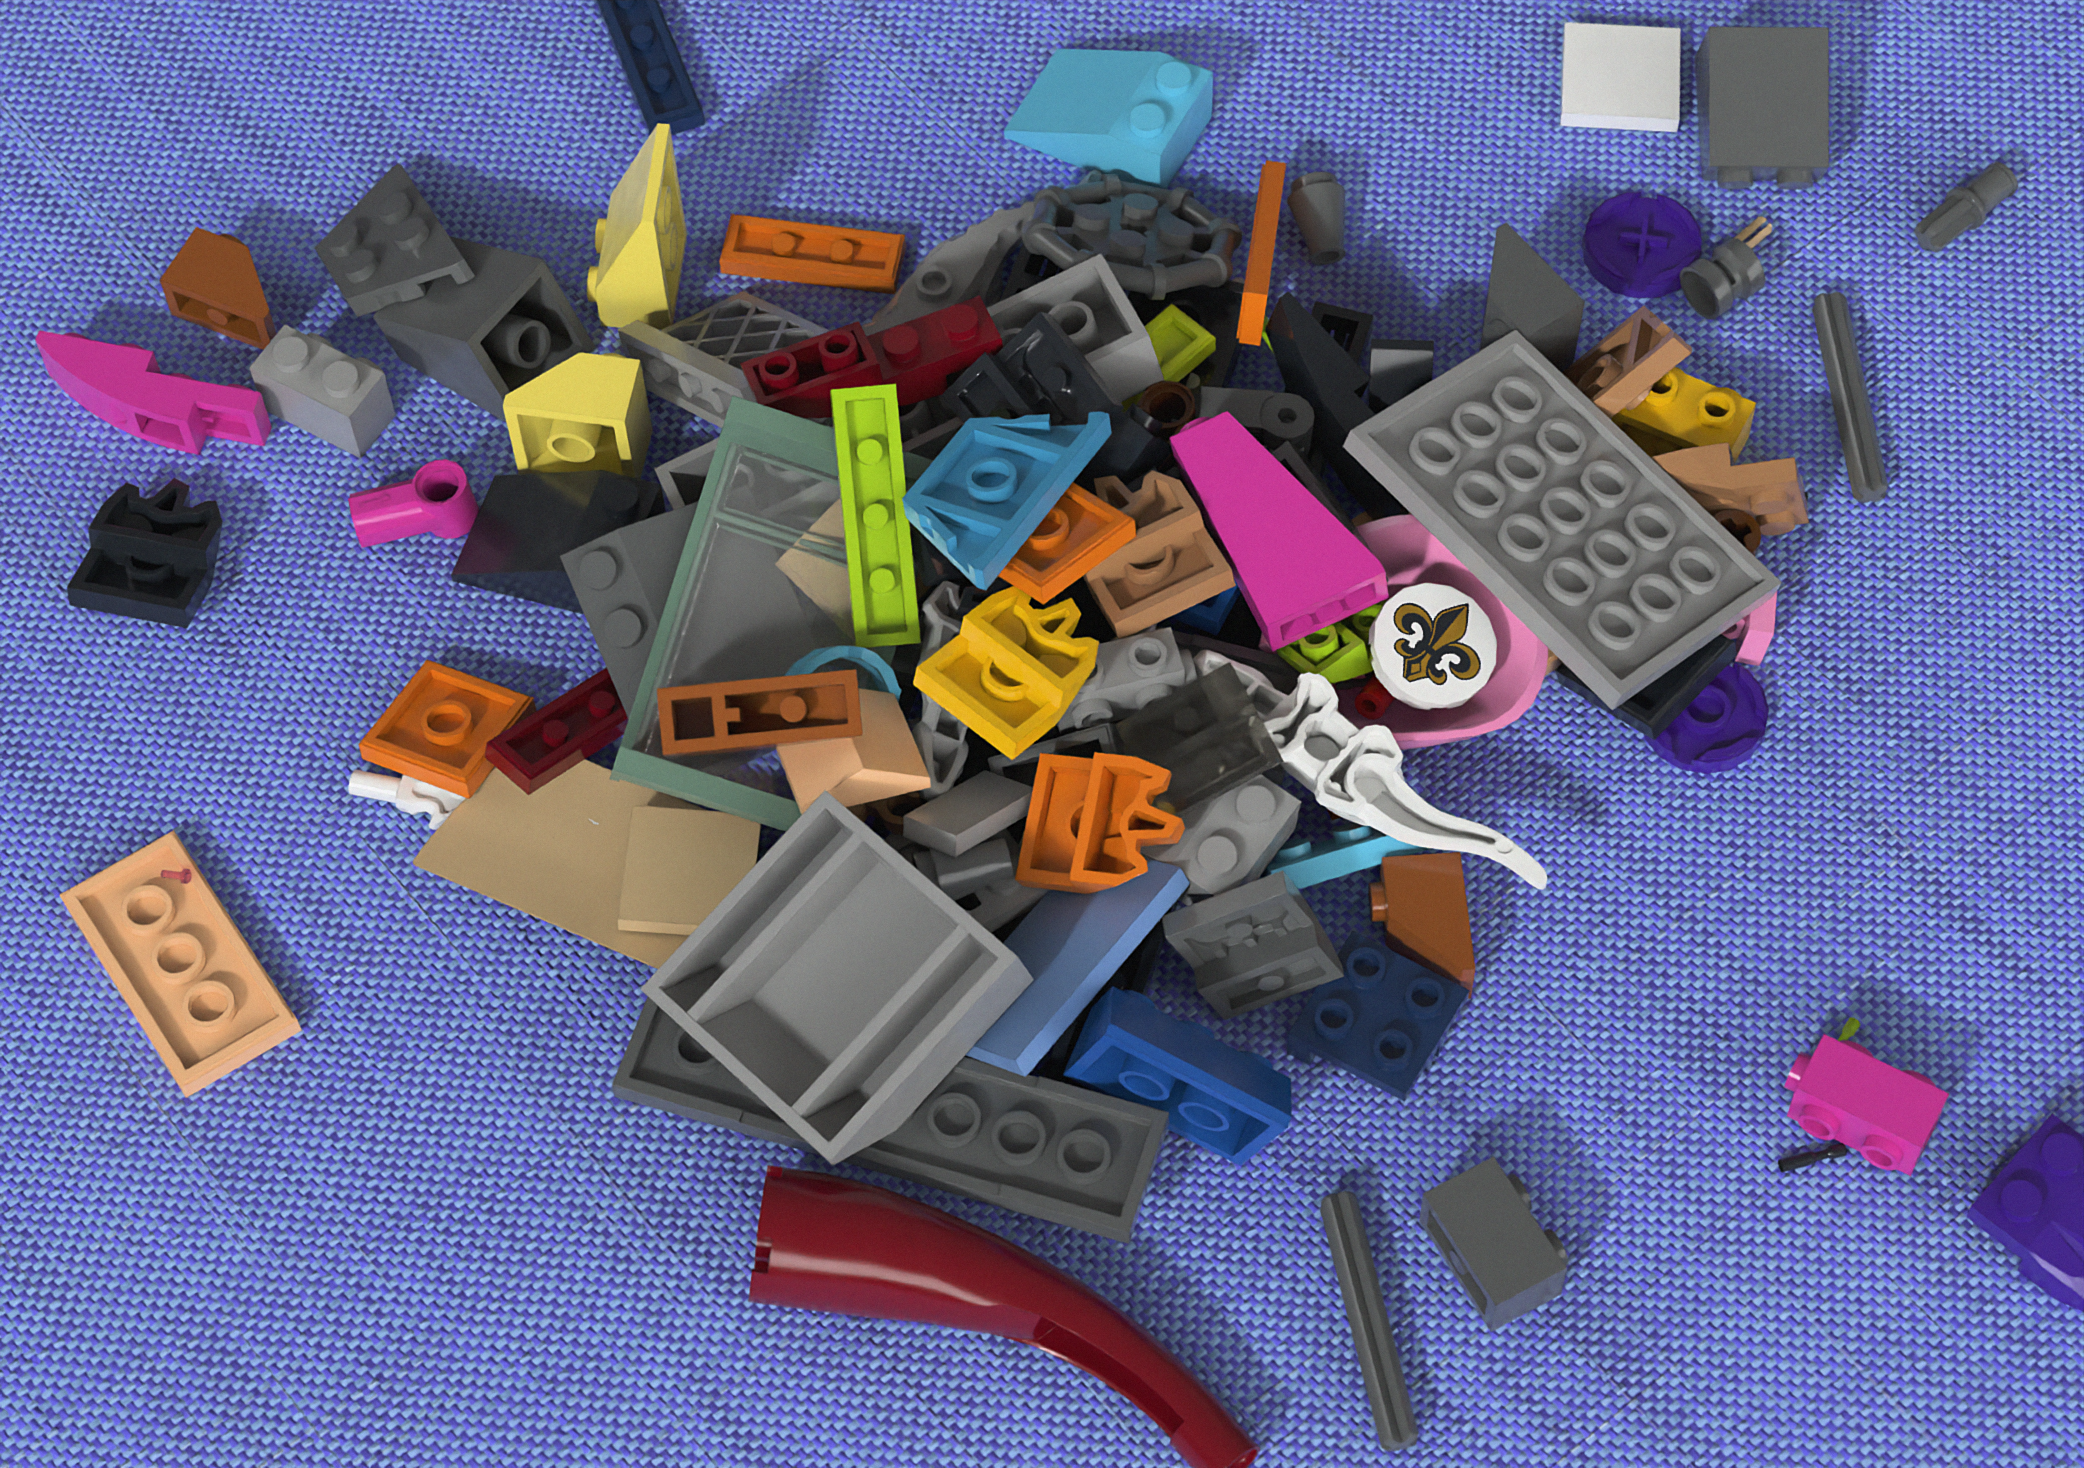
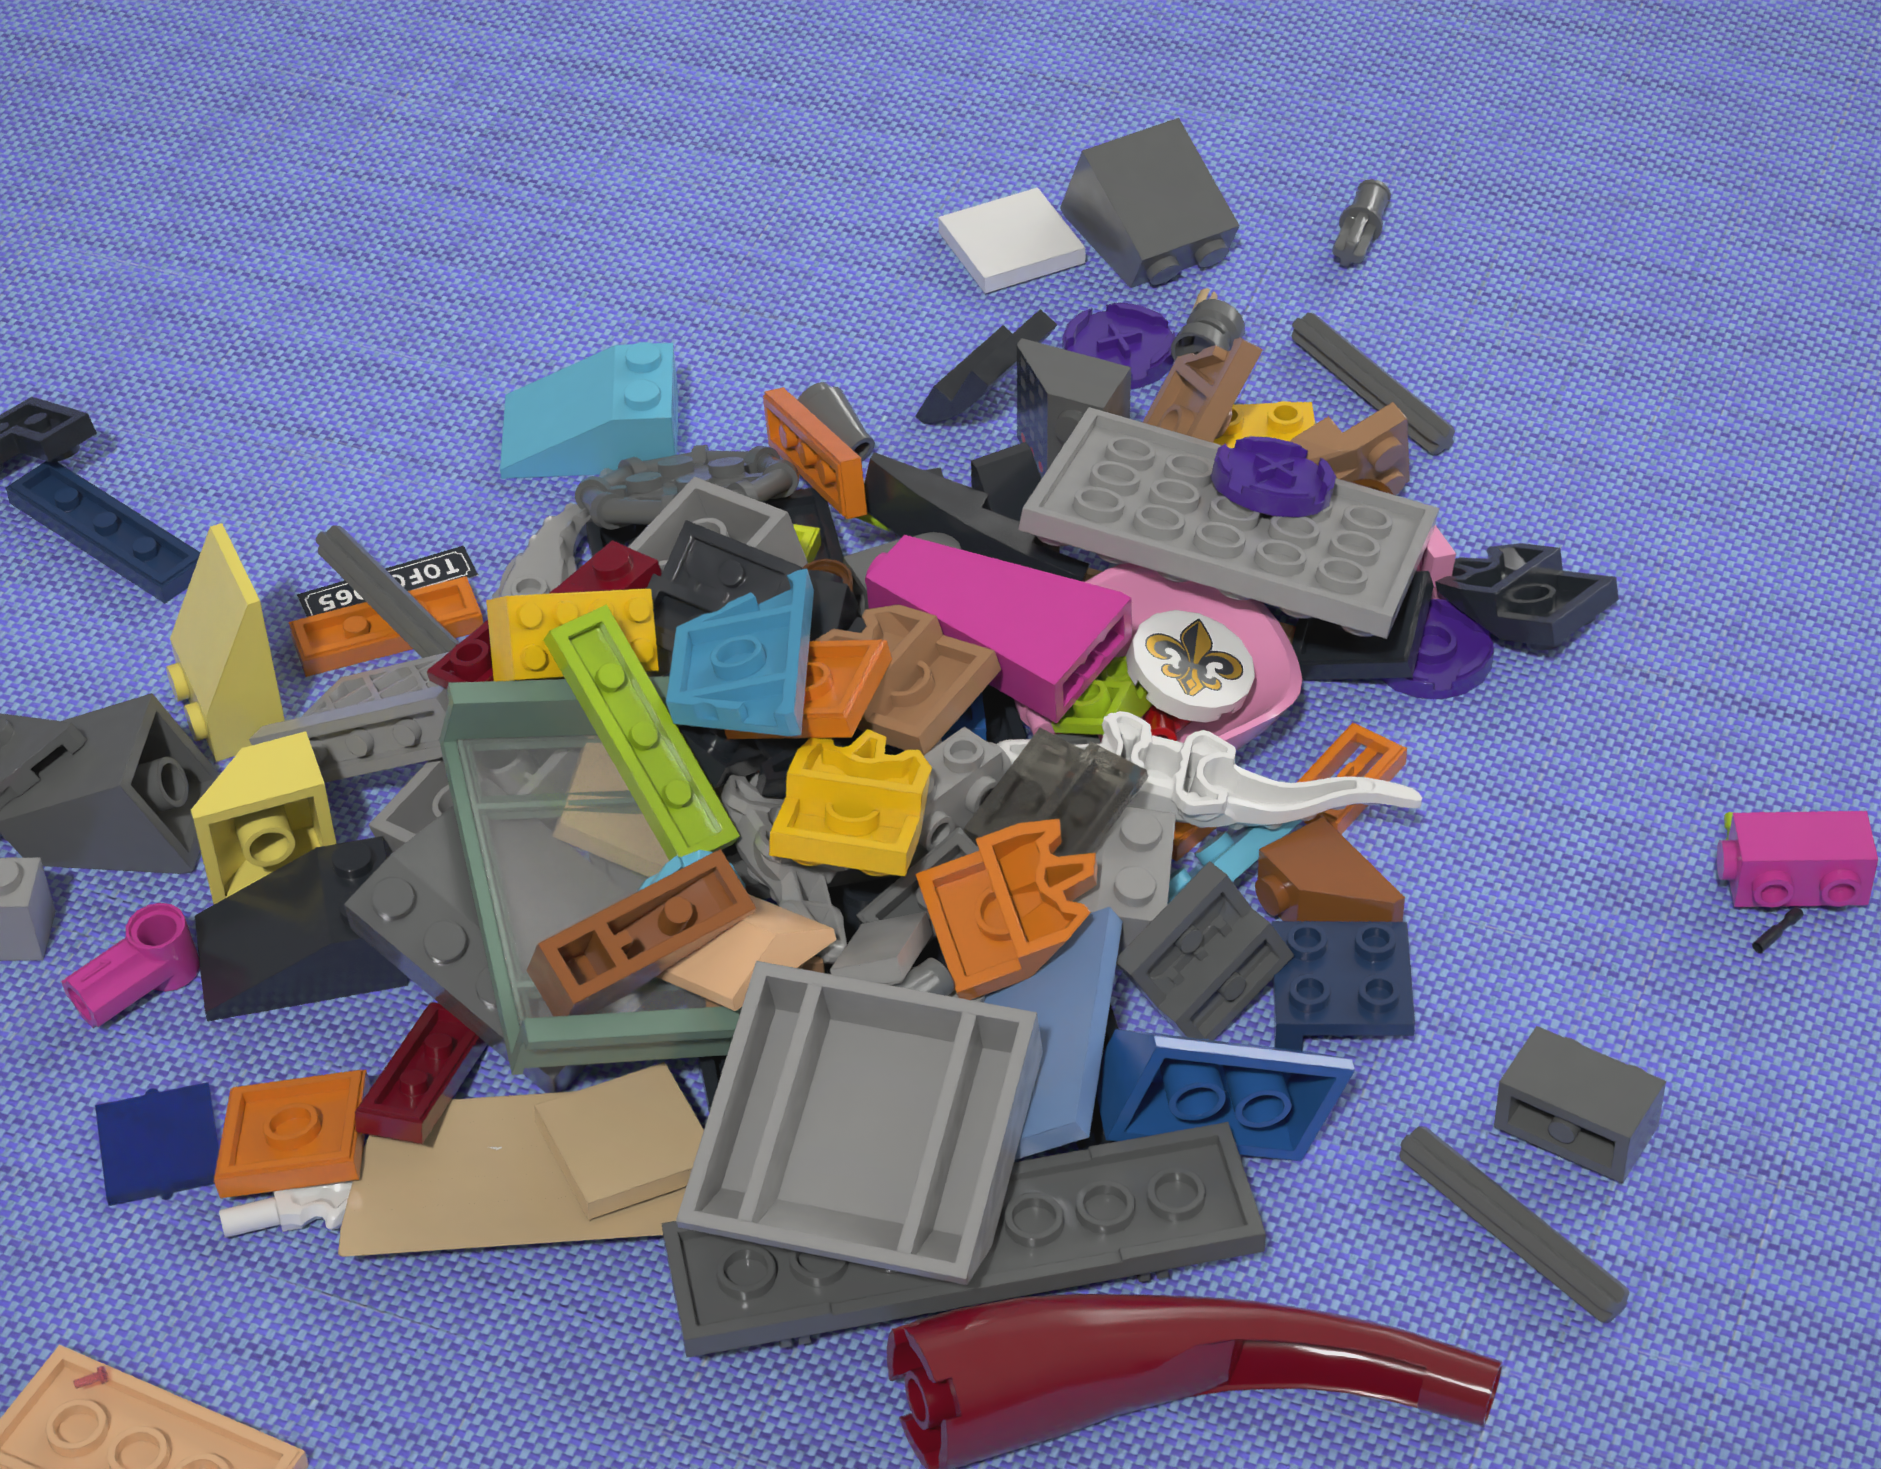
camera: 30 degrees left, 15 degrees down
none -> clear blue piece [95,1082,220,1206]
none -> black sticker [297,545,478,617]
none -> dark grey axle [316,525,459,658]
none -> yellow piece [486,589,659,681]
none -> black slope [915,309,1058,424]
none -> dark purple tile [1210,436,1336,518]
none -> orange tile [1296,723,1407,835]
none -> black plate [1435,543,1619,650]

